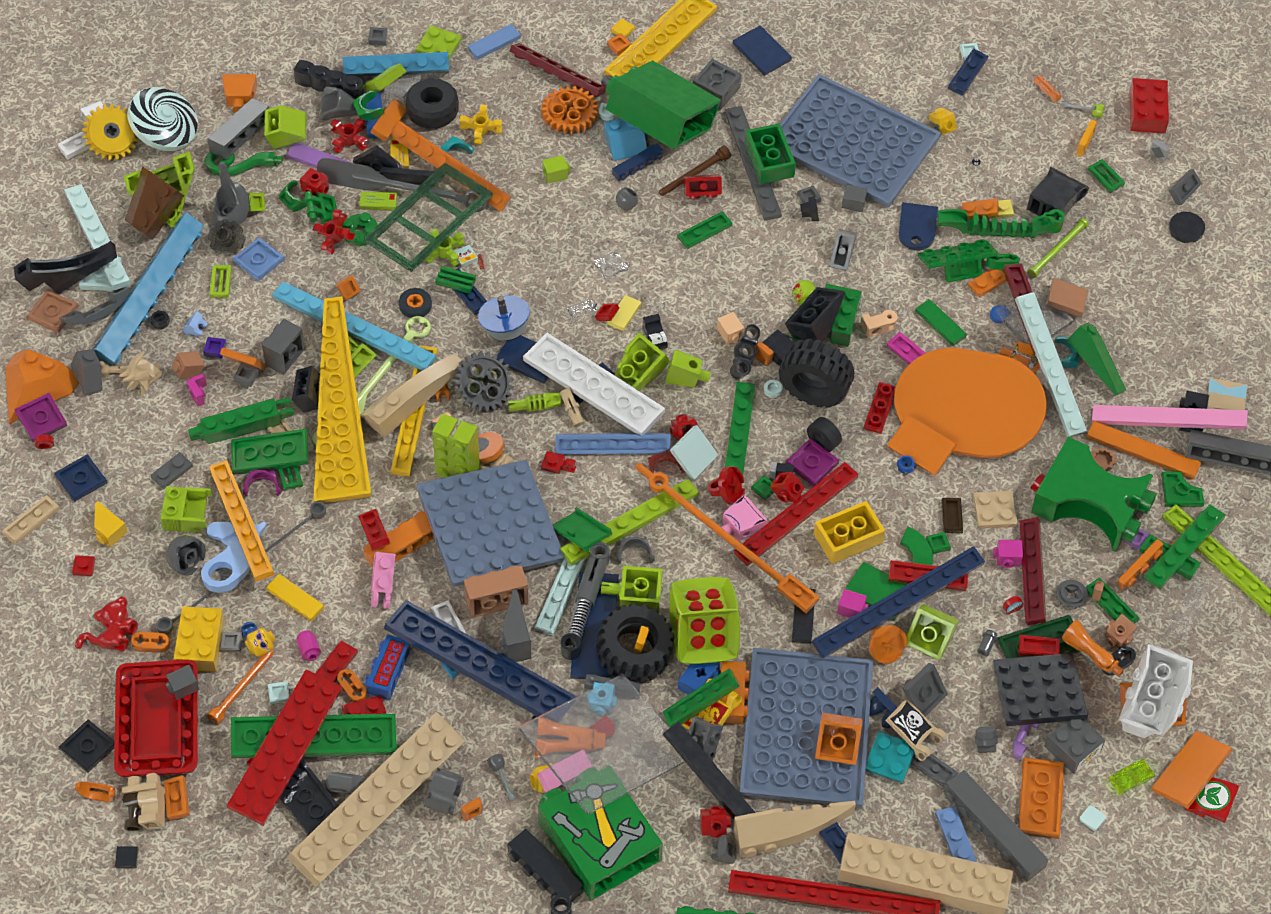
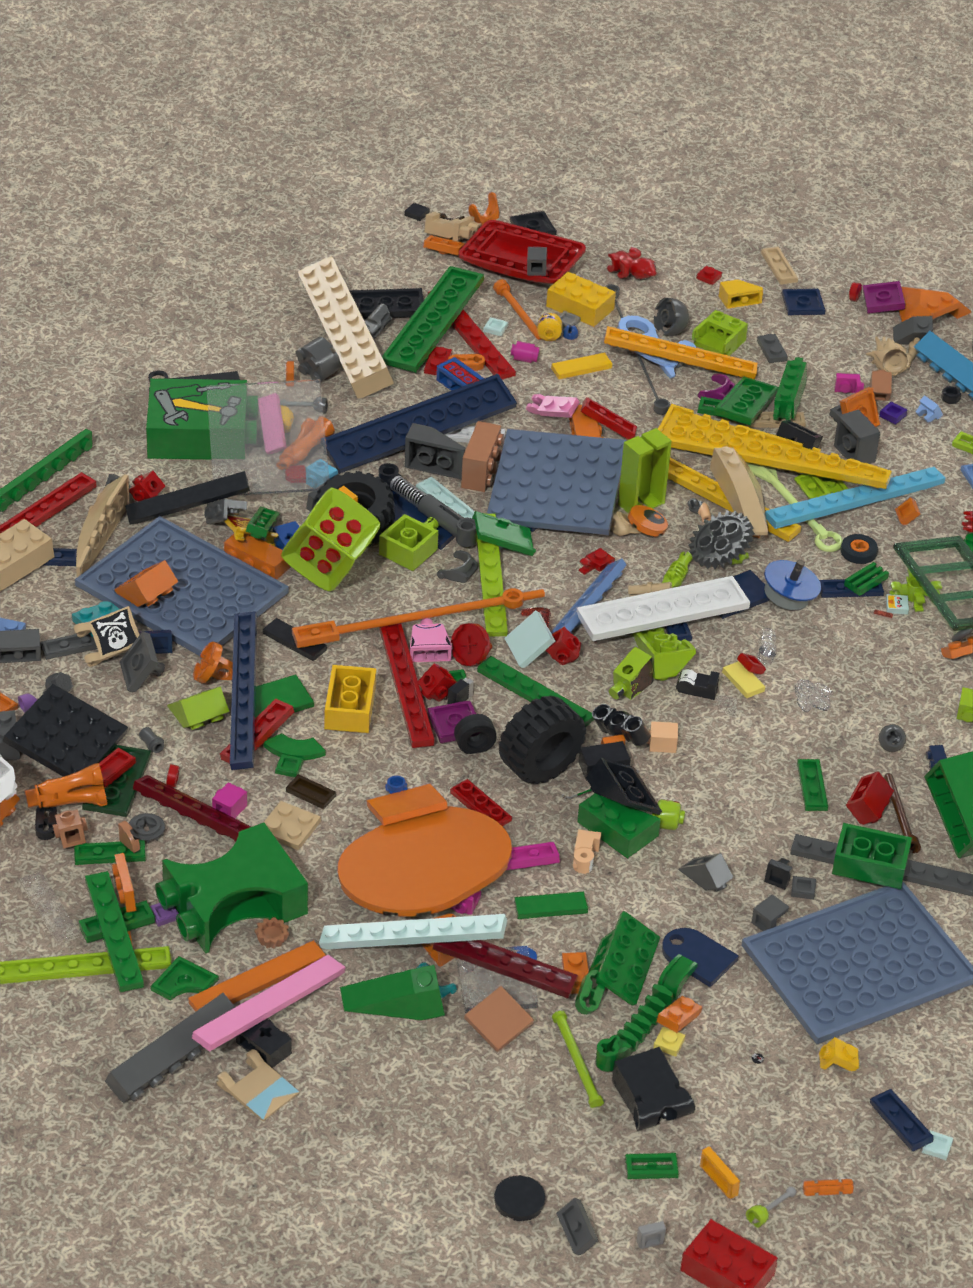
camera: 120 degrees right, 15 degrees down
orange beam [131,631,170,653] -> none
red plate [227,669,342,826] -> none
dark pink brick [837,589,869,618] -> none

